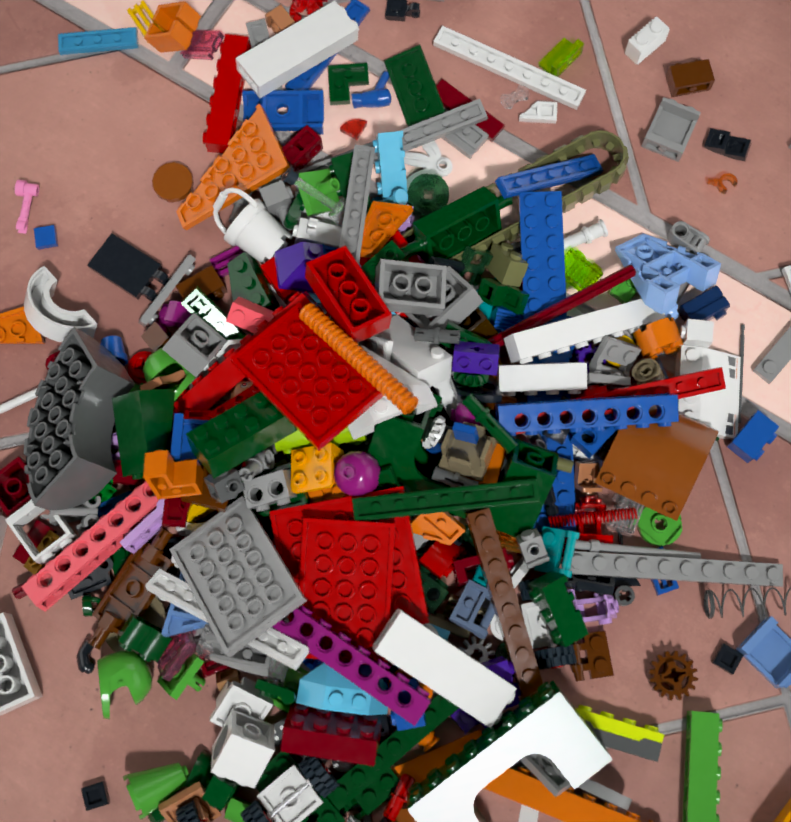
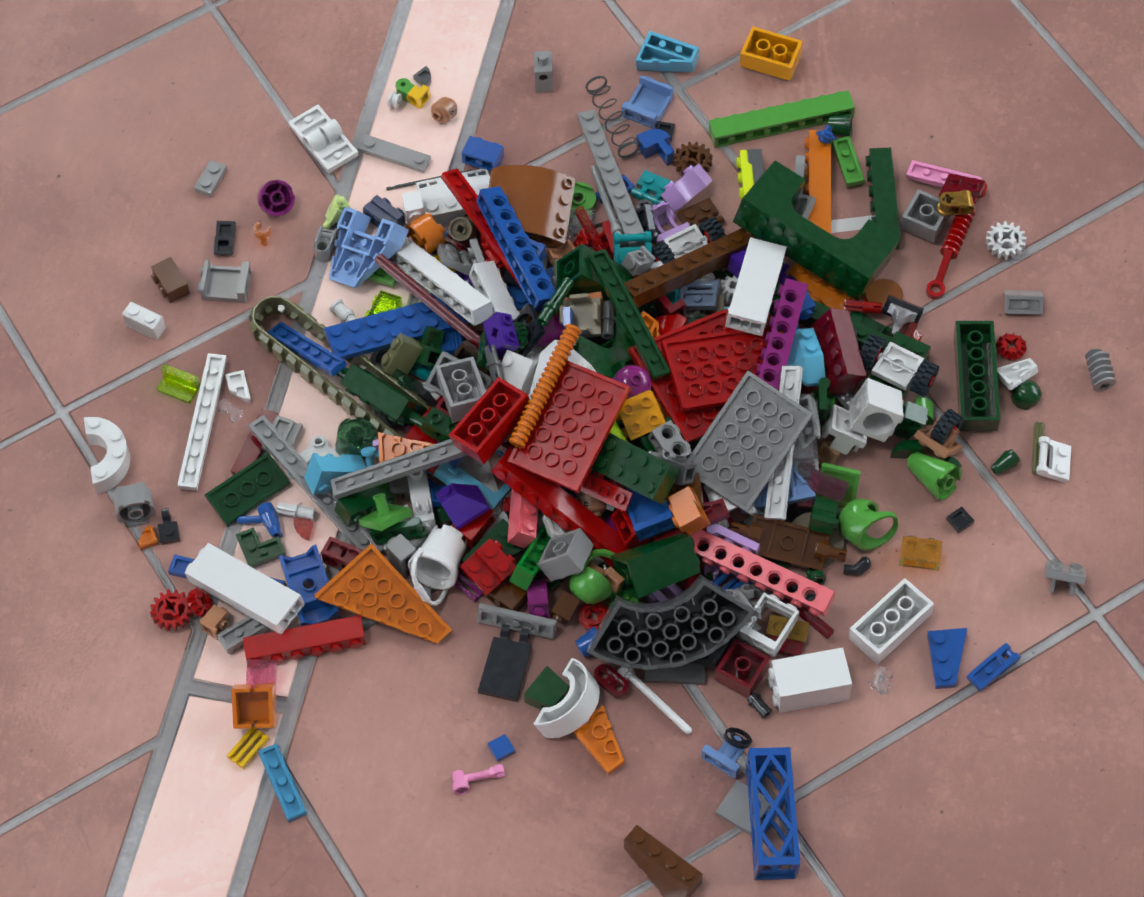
camera: 110 degrees left, 15 degrees down
dark orange tile [152,162,194,203] -> none
clear piece [282,167,346,227] -> none
dark green wedge [528,571,589,648] -> none
none -> magenta cylinder [257,180,295,217]
none -> white axle [276,502,316,521]
none -> yellowish green rock [323,195,352,229]
none -> red plate [460,539,516,596]
none -> dark green torso [524,666,570,710]
none -> teal plate [631,170,675,205]
none -> blue brick [636,129,674,166]
none -> lavender brick [661,163,712,212]
none -> clear yellow brick [899,535,942,571]

